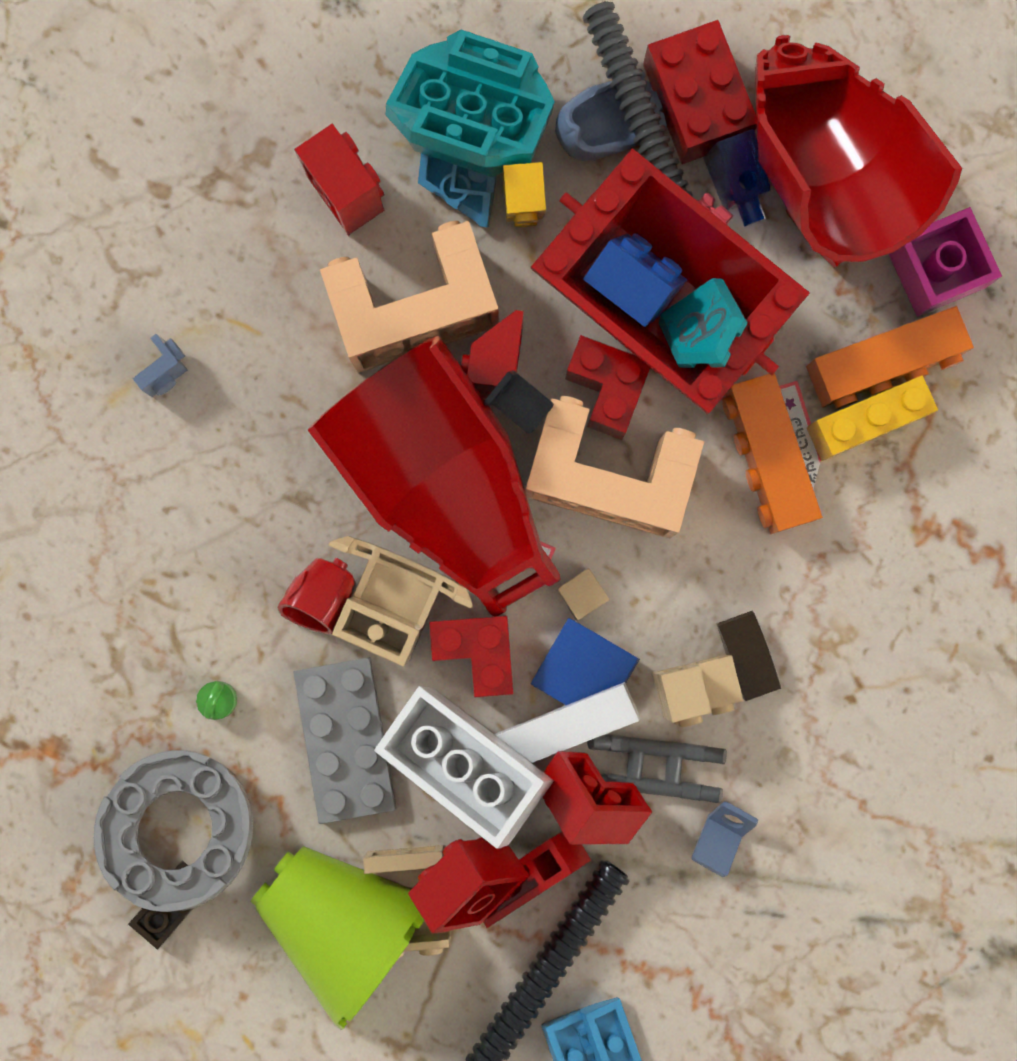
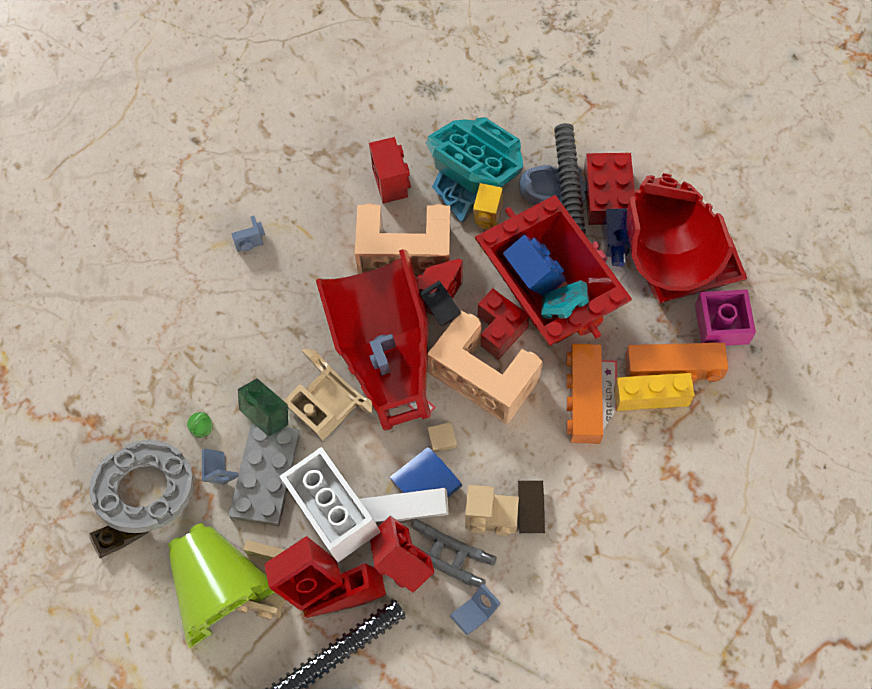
camera: 20 degrees right, 20 degrees down
red helmet [277,558,356,634] -> none
red brick [429,616,513,697] -> none
none -> sand blue bracket [202,449,239,485]
none -> clear green brick [238,378,288,436]
none -> sand blue bracket [370,334,396,376]

